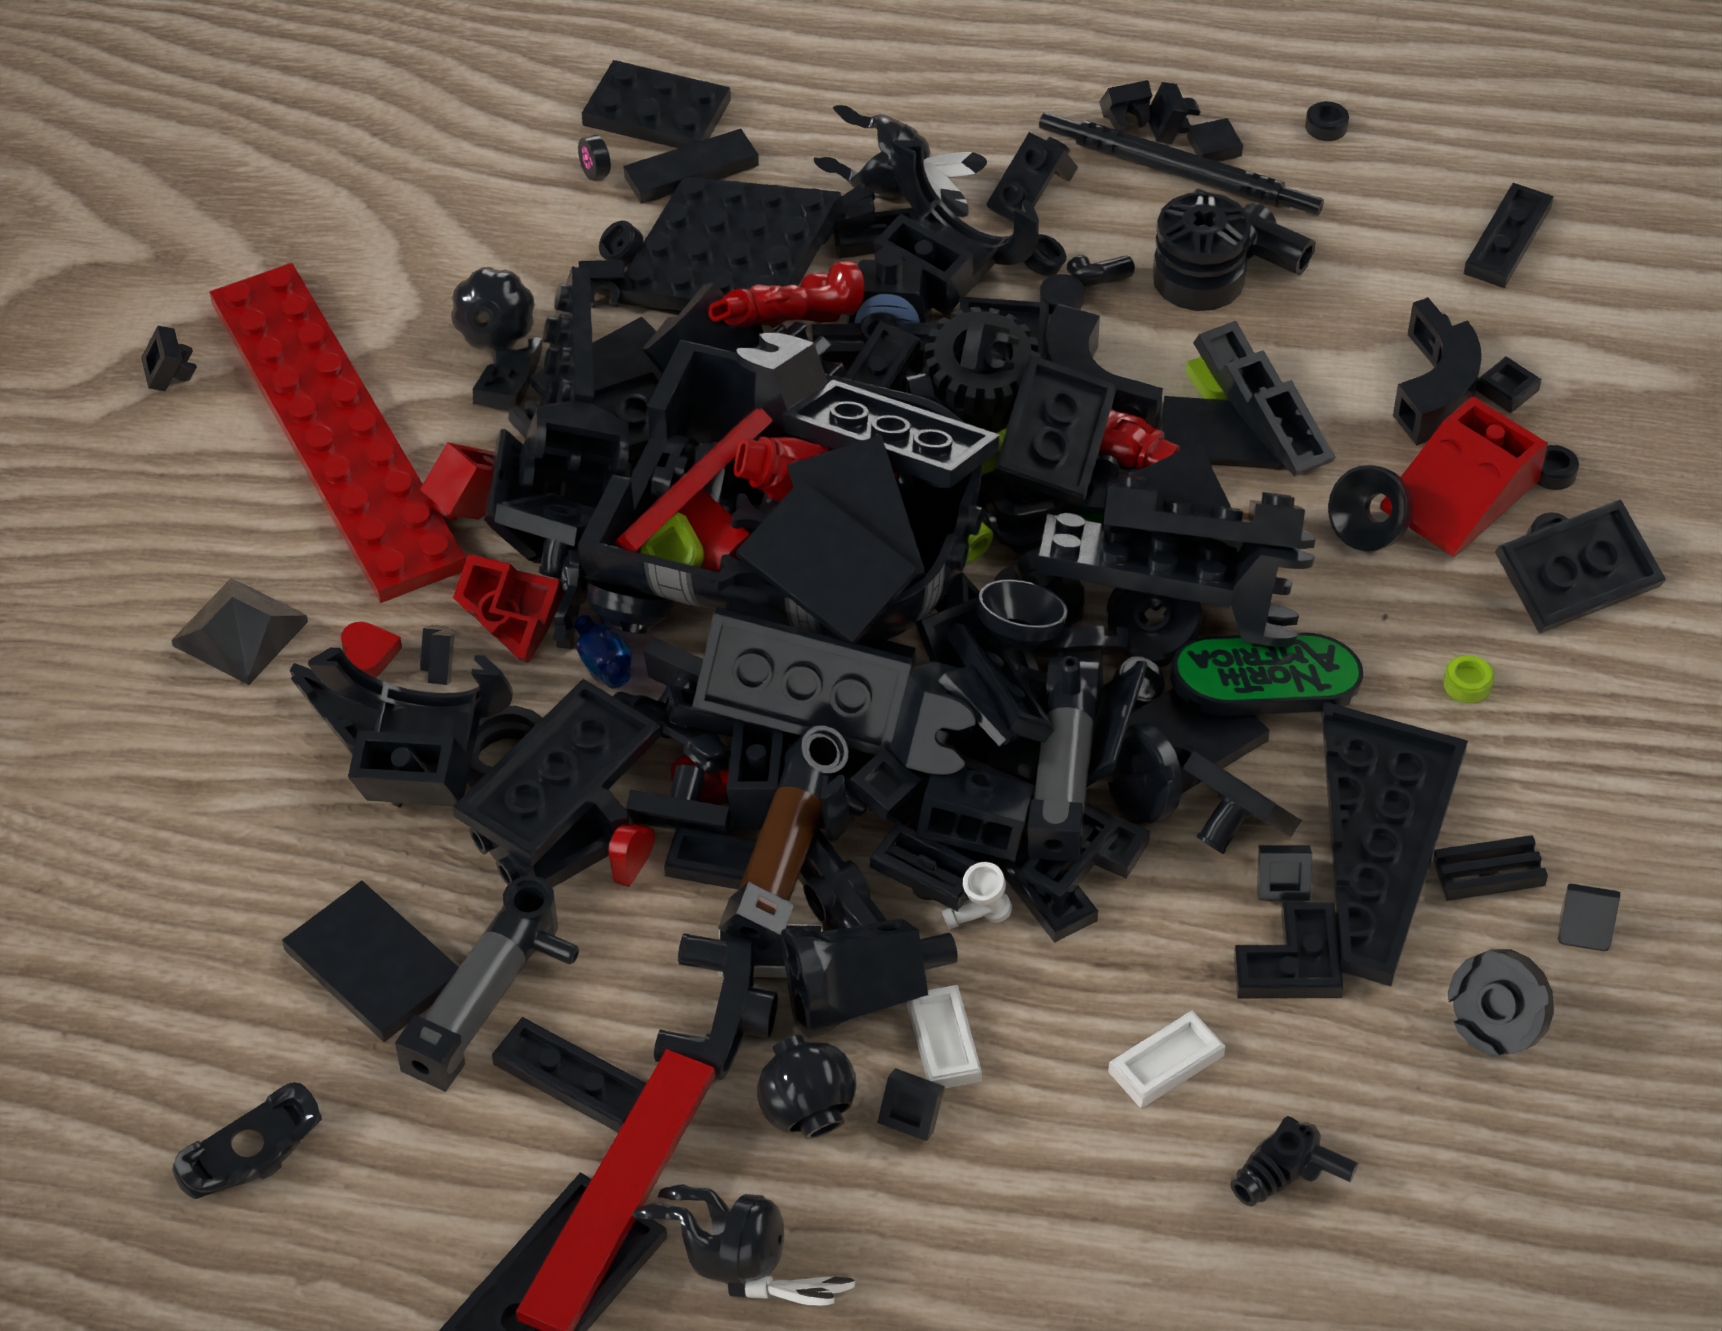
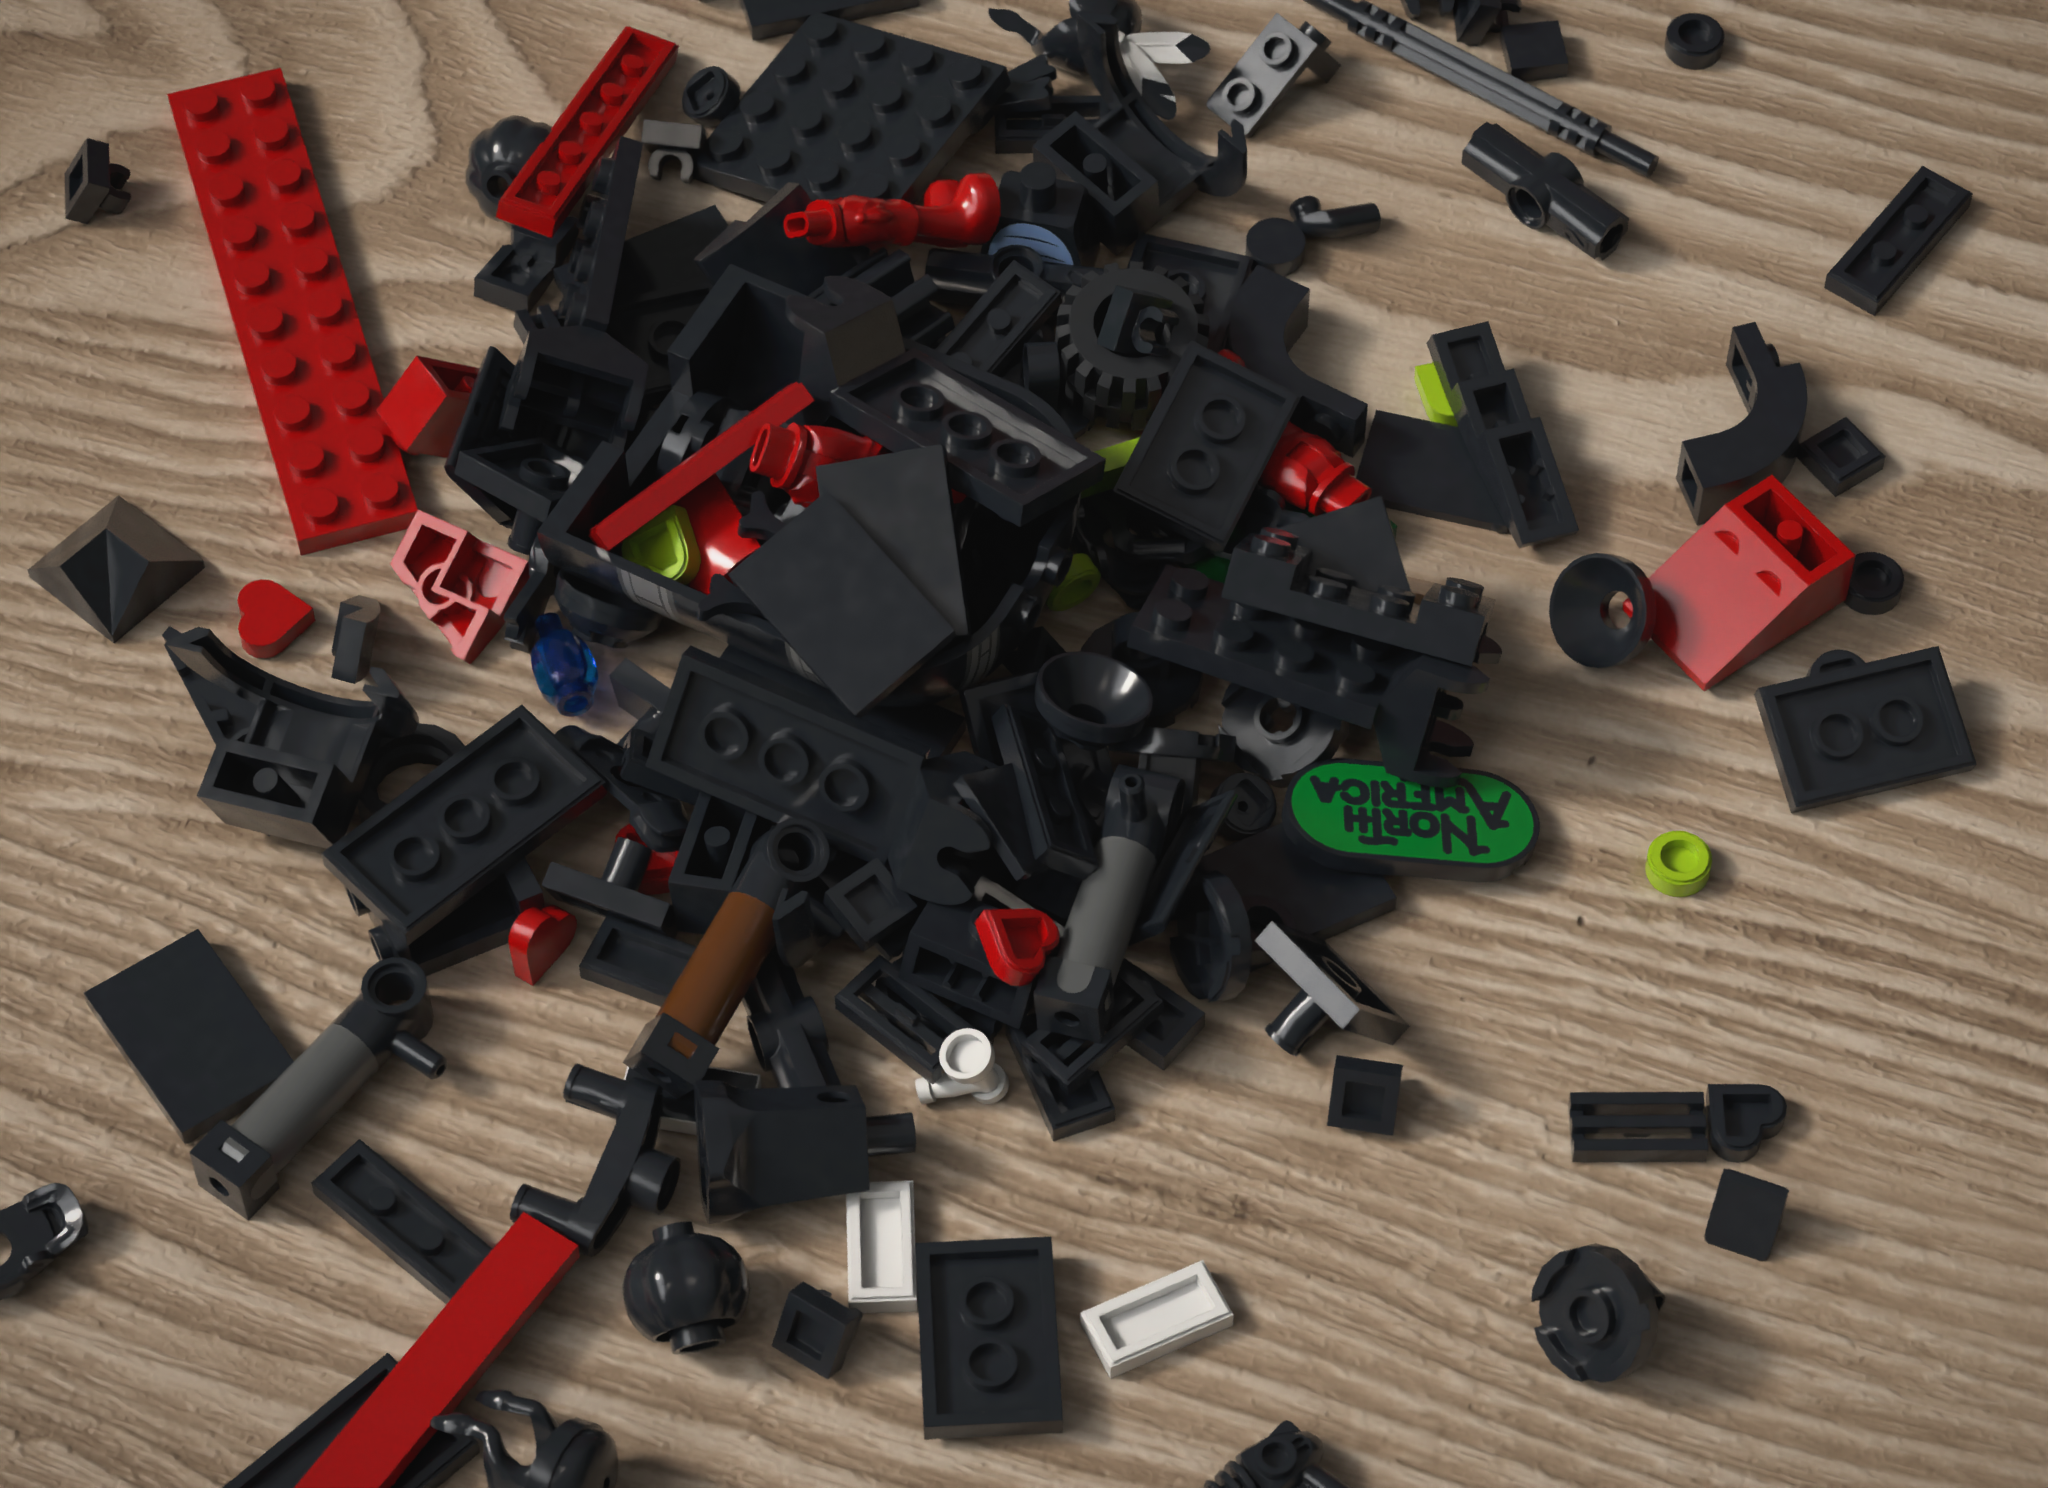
camera: 10 degrees right, 5 degrees up
black tile [1024,234,1067,276] -> none
black wheel [1153,192,1251,311] -> none
black tile [1234,902,1344,999] -> none
black wing [1321,702,1468,986] -> none
none -> red tile [496,26,679,238]
none -> black plate [915,1236,1063,1440]
none -> red tile [975,908,1060,987]
none -> black tile [1705,1084,1787,1163]

